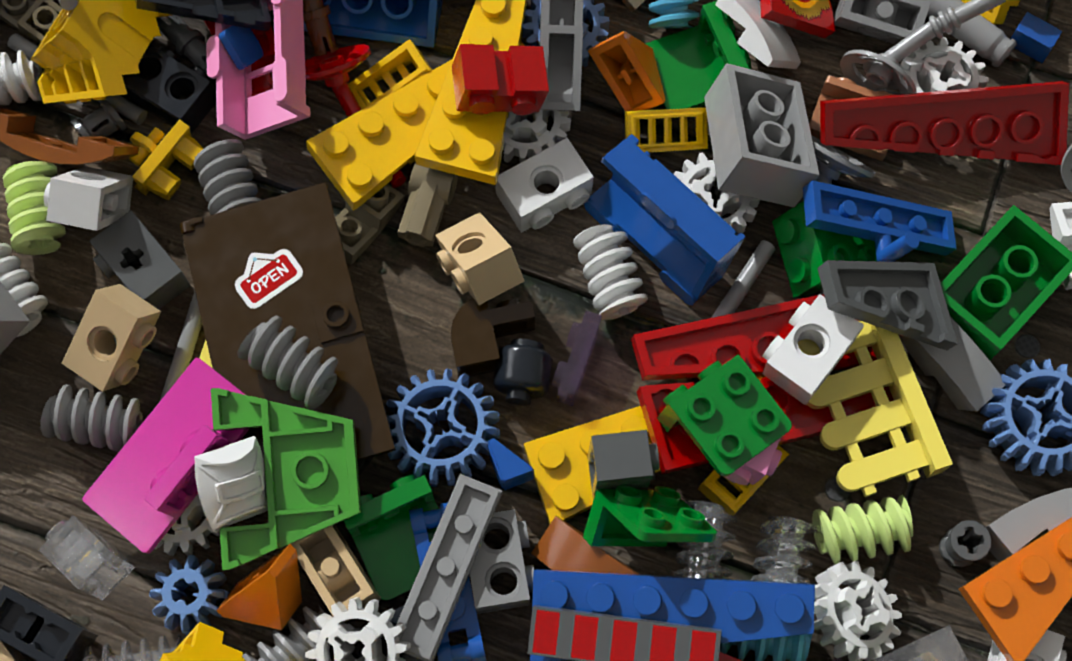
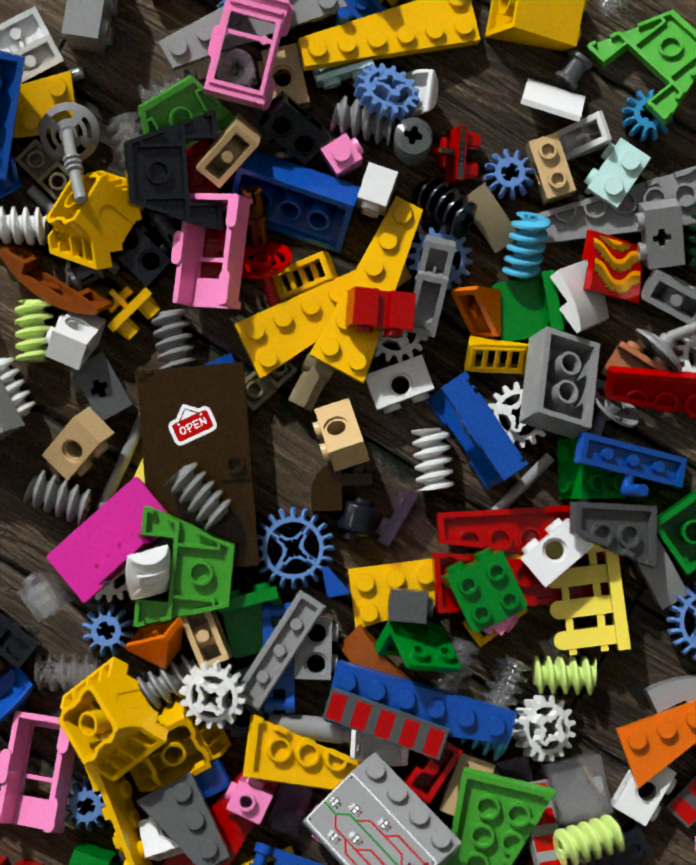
camera: 15 degrees right, 15 degrees up
blue piece [219,25,264,70] -> none
dark grey bush [939,520,991,568] -> none

